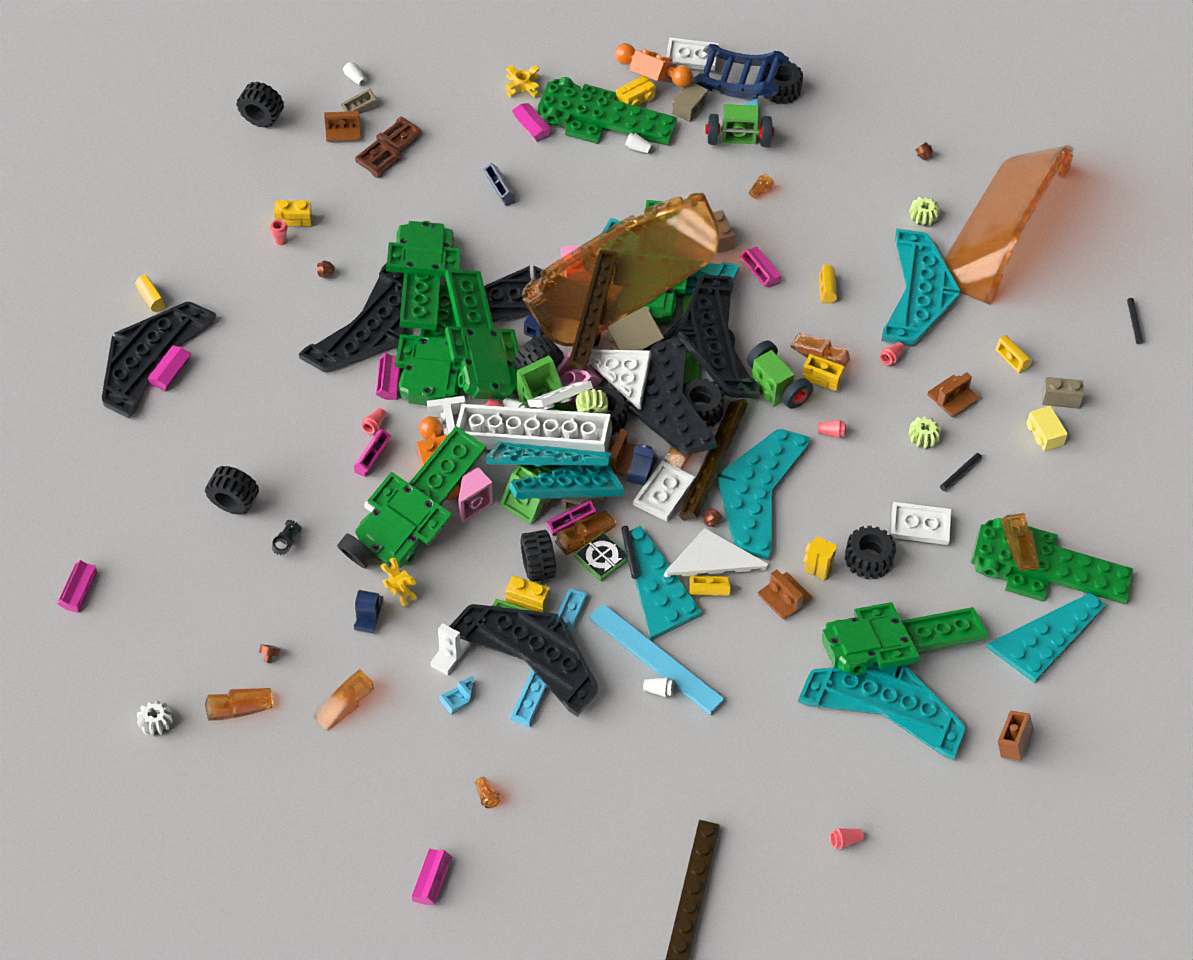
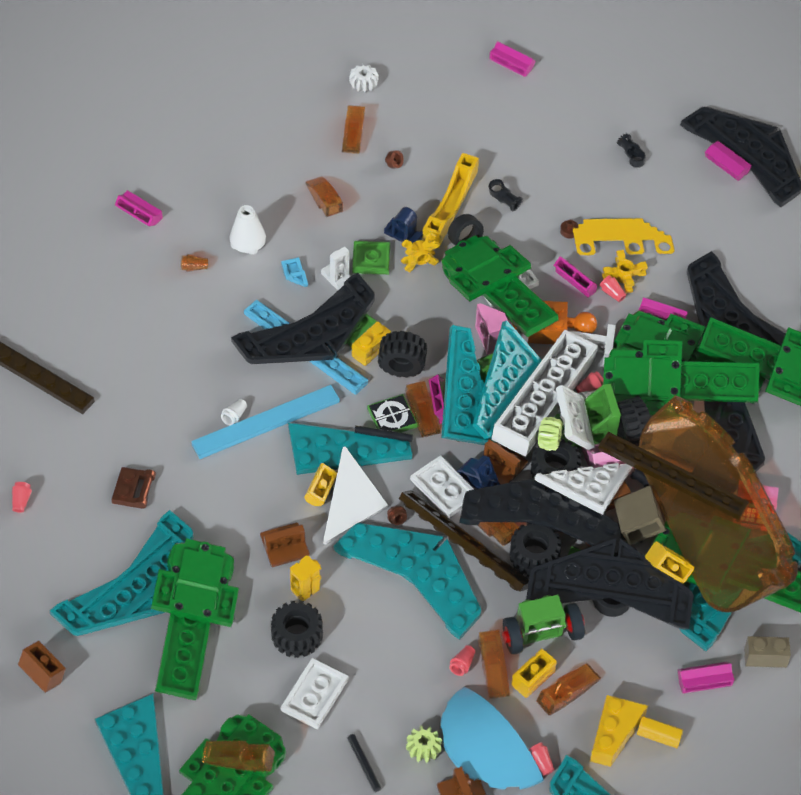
camera: 110 degrees right, 0 degrees up
black tyre [205,466,259,515] -> none
none -> copper plate [111,467,156,509]
none -> white cone [229,205,266,255]
none -> bright green tile [352,241,390,275]
none -> yellow arch [422,153,479,248]
none -> medium azure brick [440,687,544,790]
none -> clear orange slope [478,630,510,699]
none -> copper tile [560,220,579,239]
none -> yellow piece [573,218,674,255]
none -> yellow wedge [590,695,648,767]
none -> yellow pin [602,250,648,293]
none -> black connector [617,133,645,168]
none -> yellow brick [645,541,694,584]

